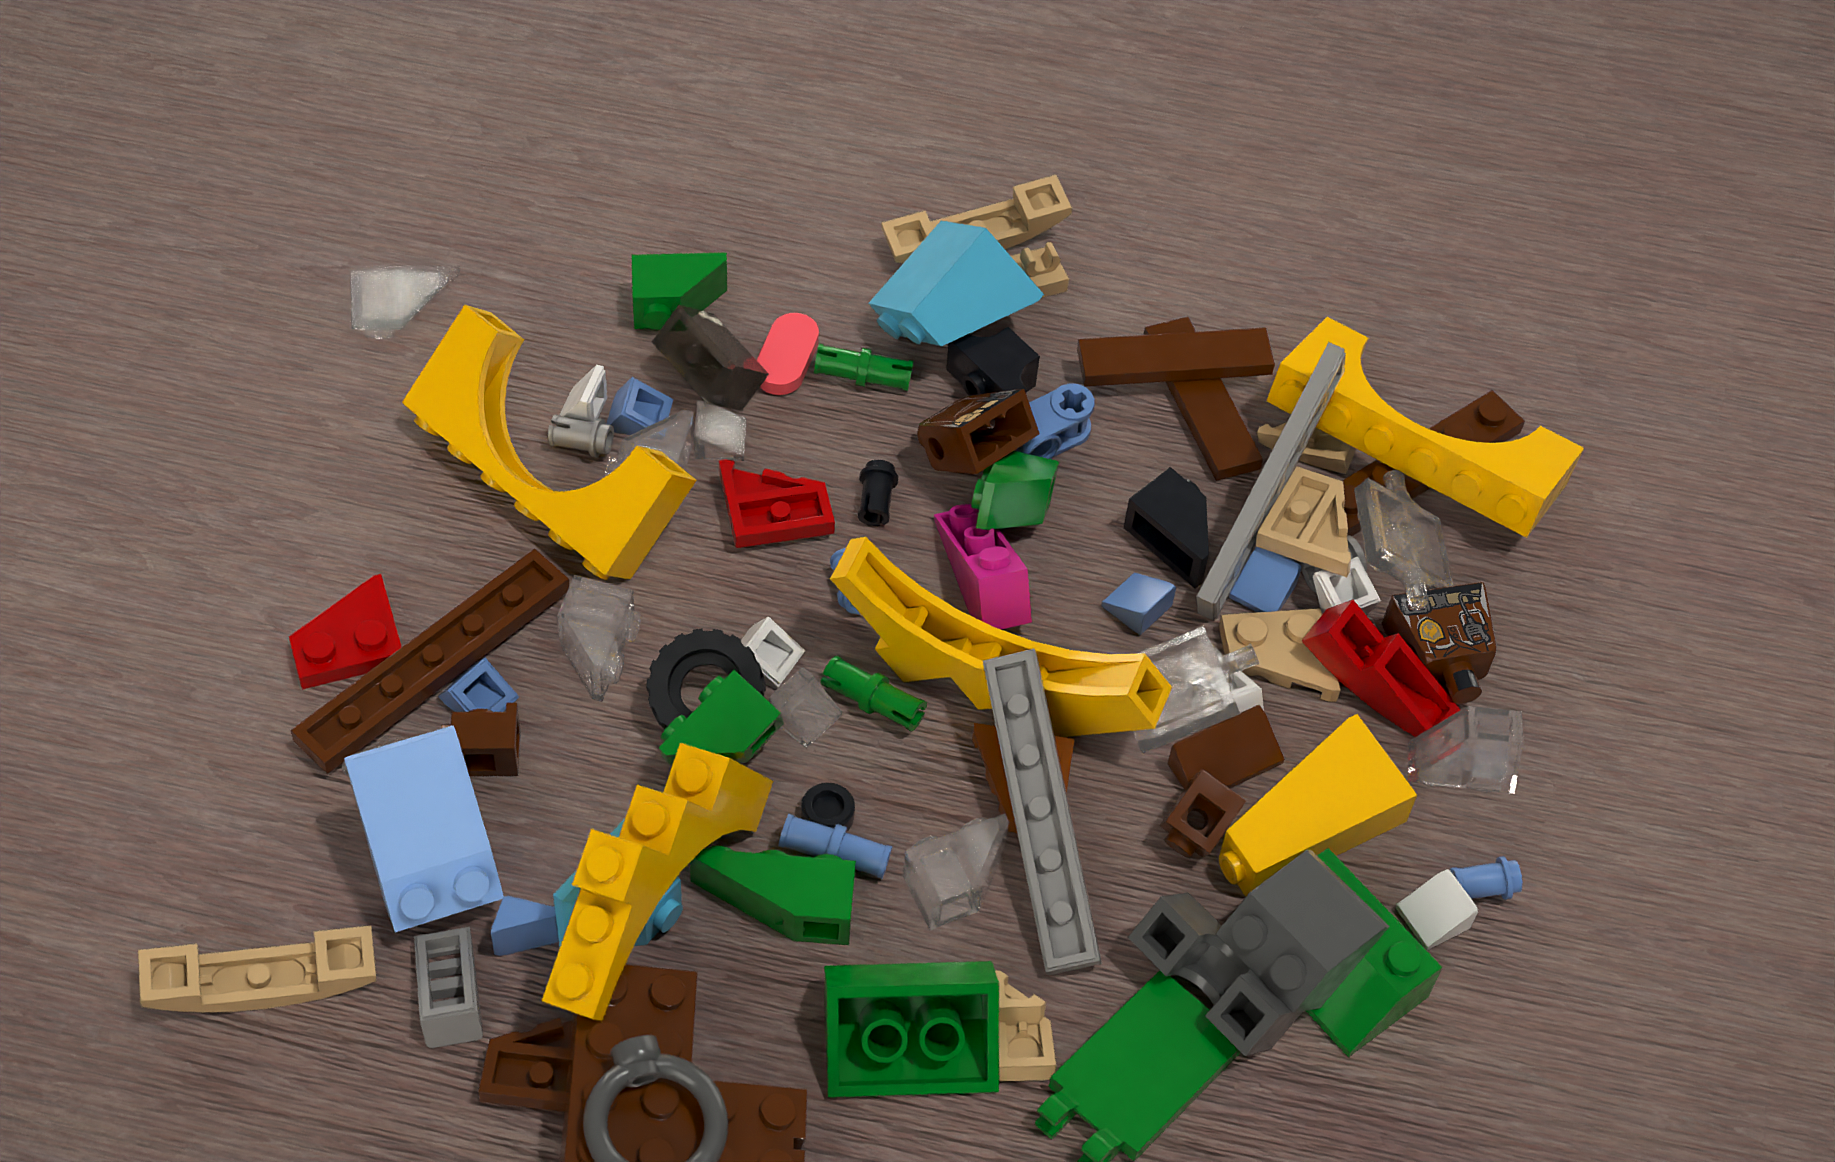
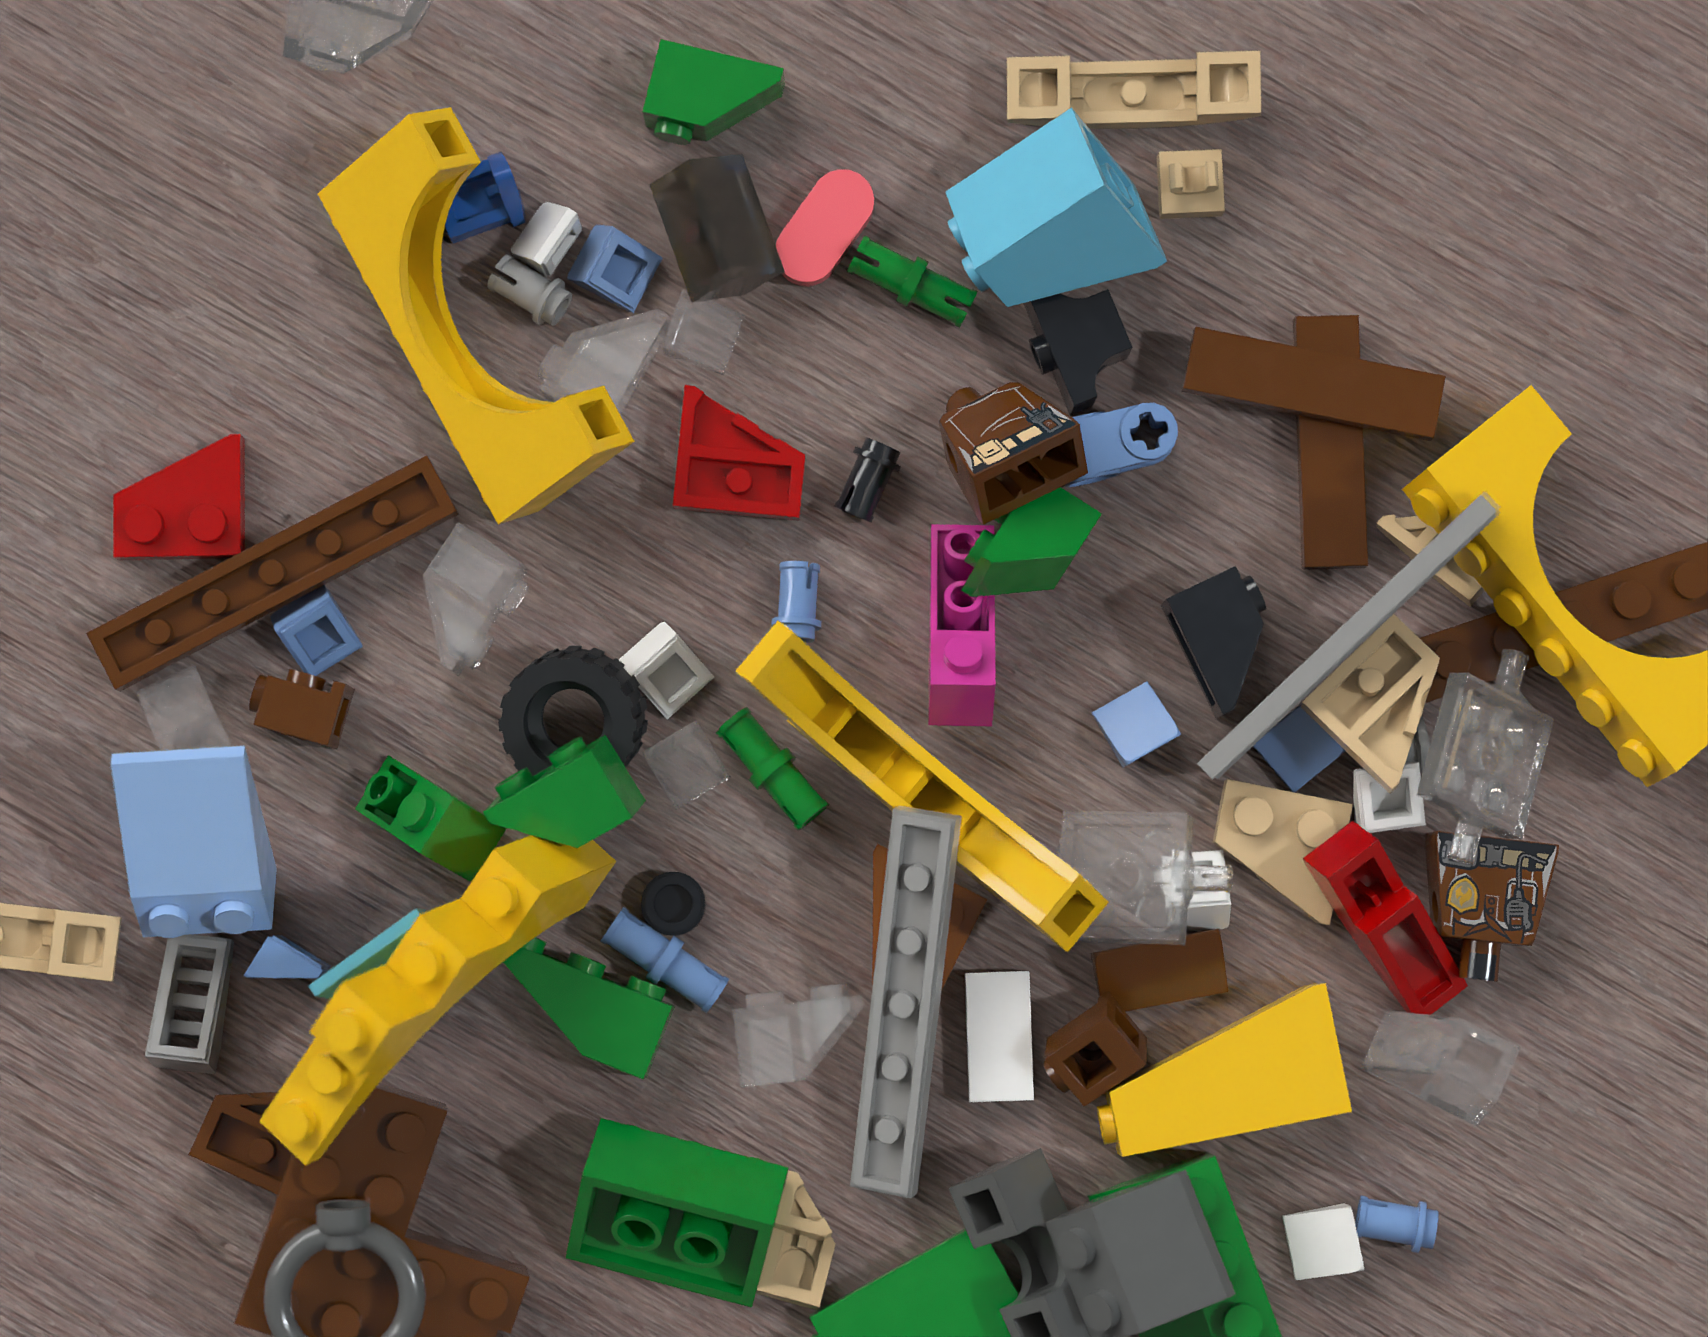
camera: 20 degrees right, 30 degrees up
none -> green slope [355,755,507,882]
none -> blue tile [445,152,526,244]
none -> white tile [964,971,1034,1102]

